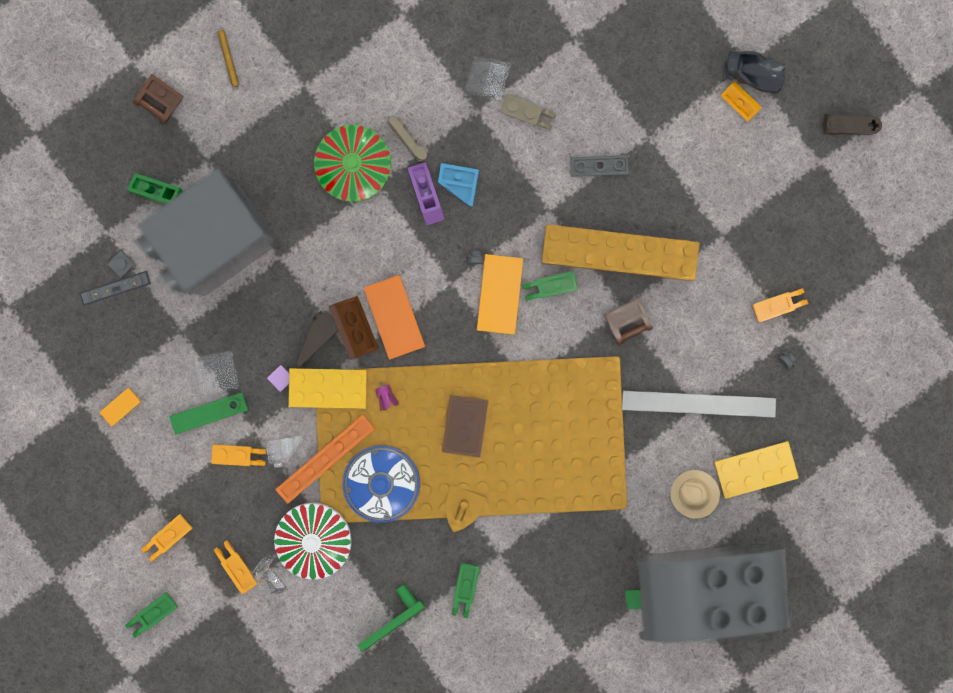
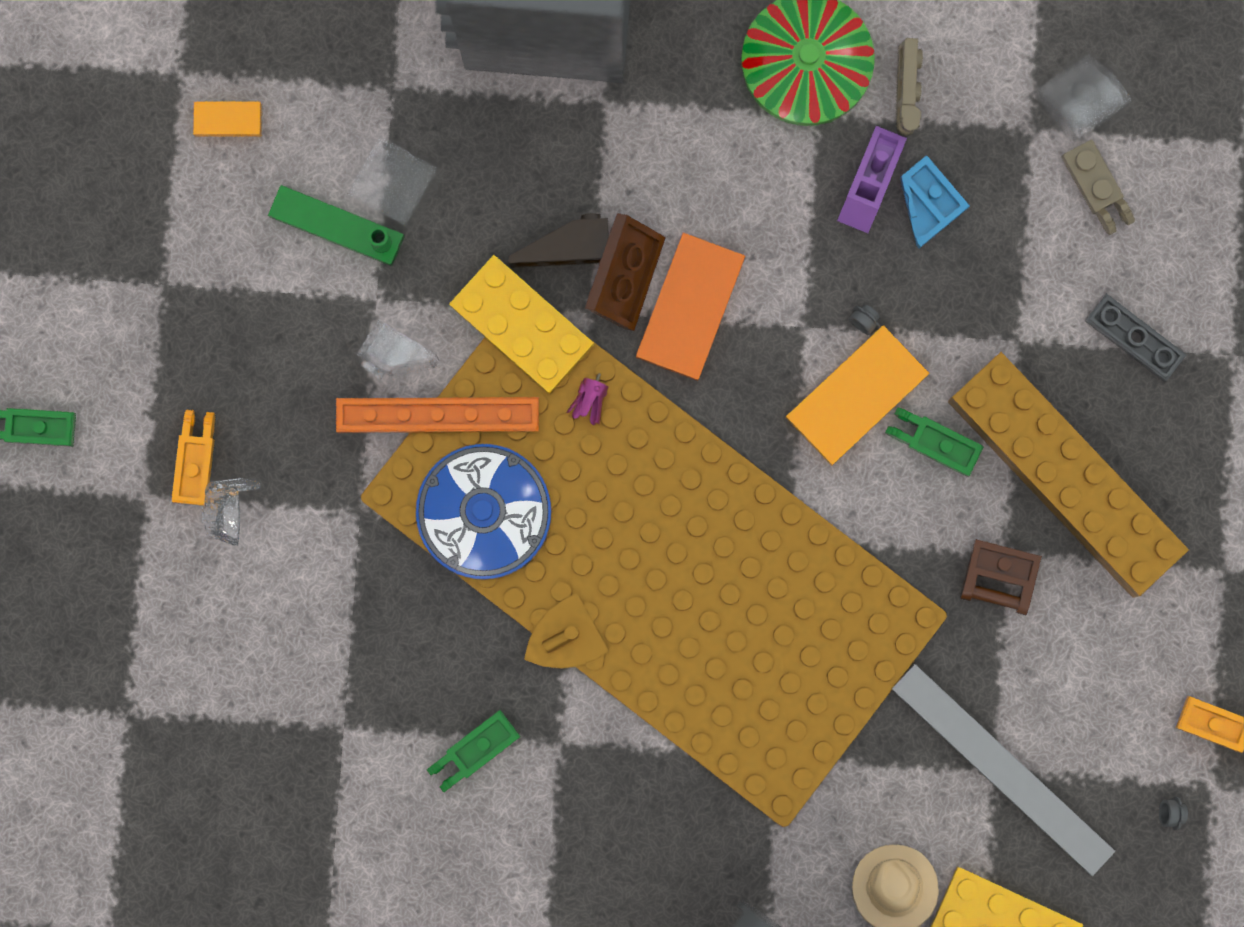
camera: 50 degrees right, 5 degrees down
light orange hinge [141,514,193,562] -> none
light orange hinge [211,444,266,466] -> none
lavender tile [267,365,289,392] -> none
dish [274,503,352,579] -> none
green piece [357,584,426,652] -> none
reddish brown plate [442,395,488,458] -> none

